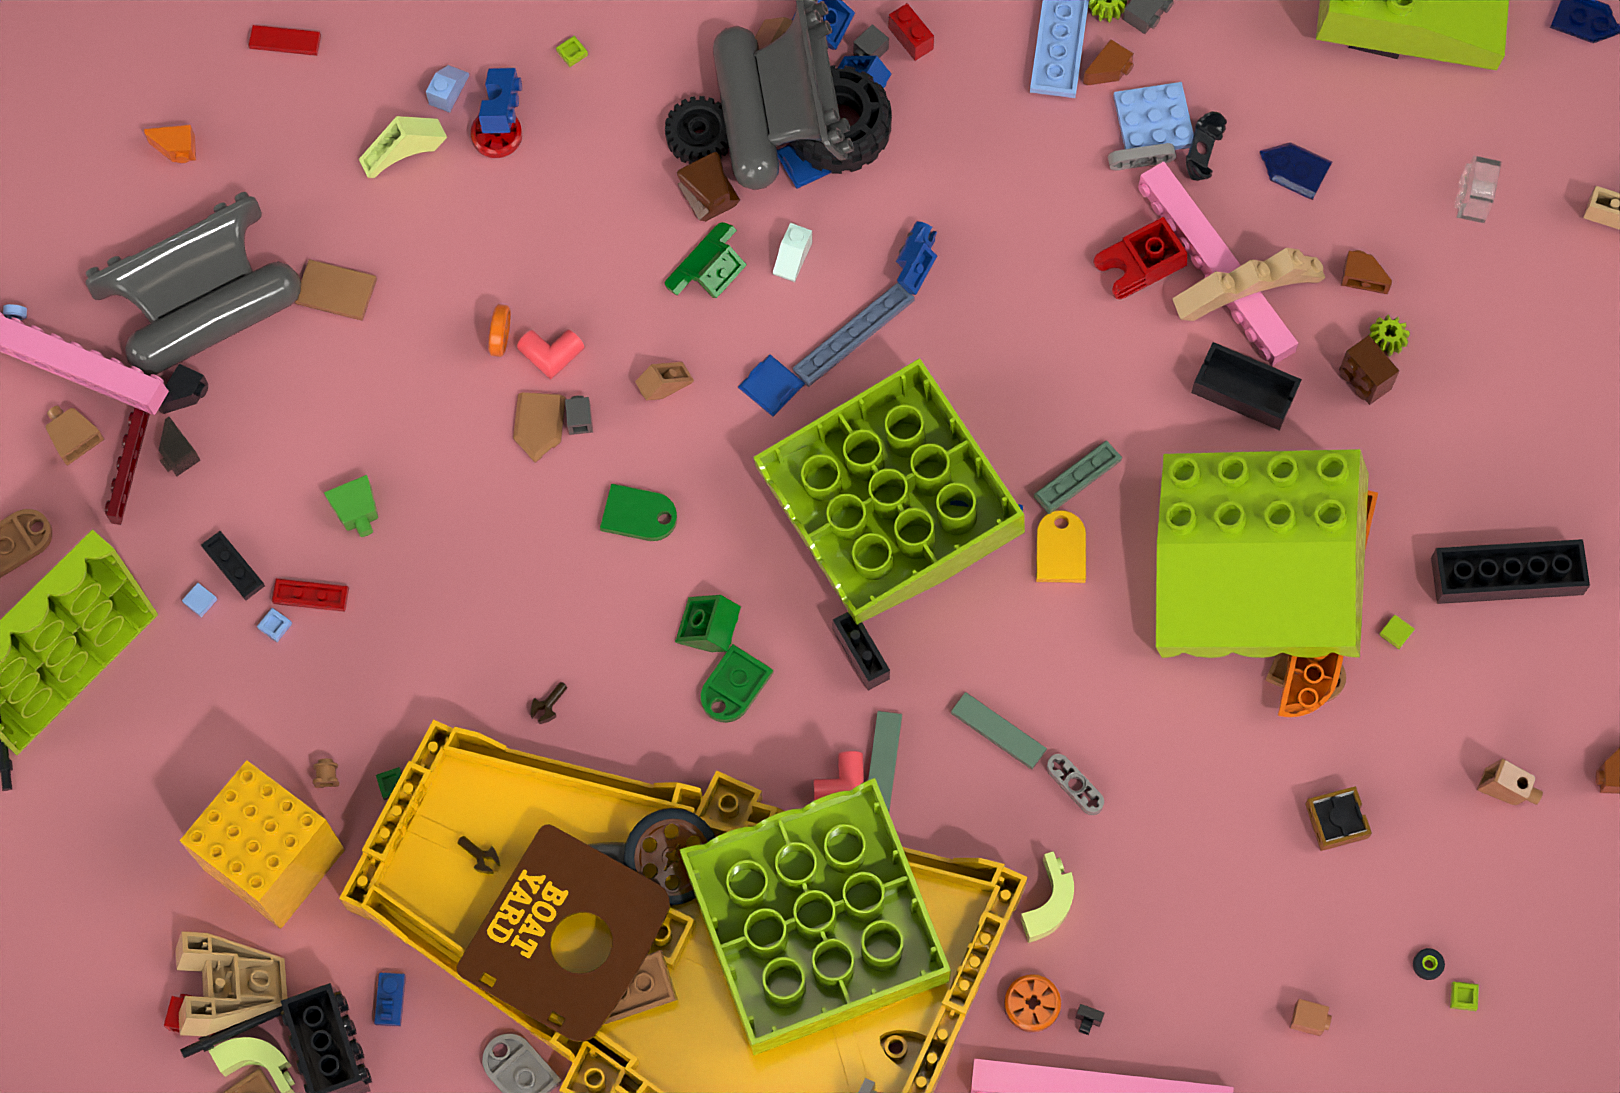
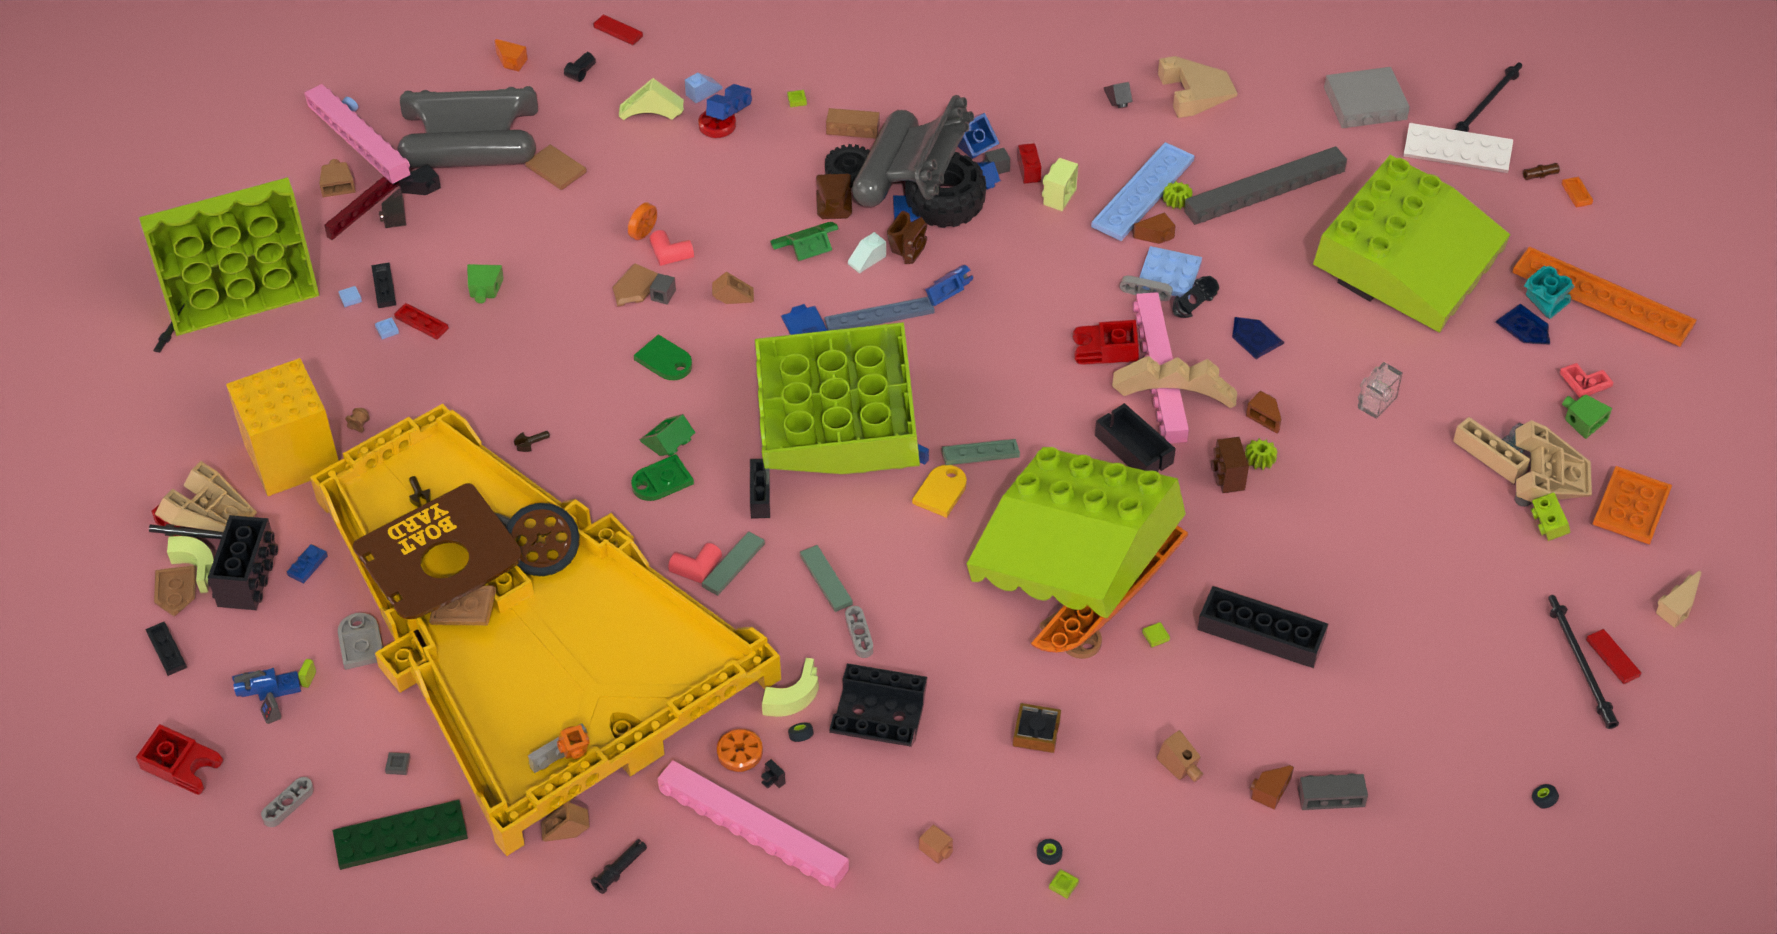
camera: 25 degrees right, 20 degrees down
lime piece [680,778,951,1055] -> none
none -> black piece [564,52,596,82]
none -> black wheel [788,722,814,742]
none -> medium nougat brick [826,108,880,139]
none -> black slope [829,663,928,747]
none -> reddish brown piece [887,211,927,264]
none -> yellowish green brick [1042,158,1078,211]

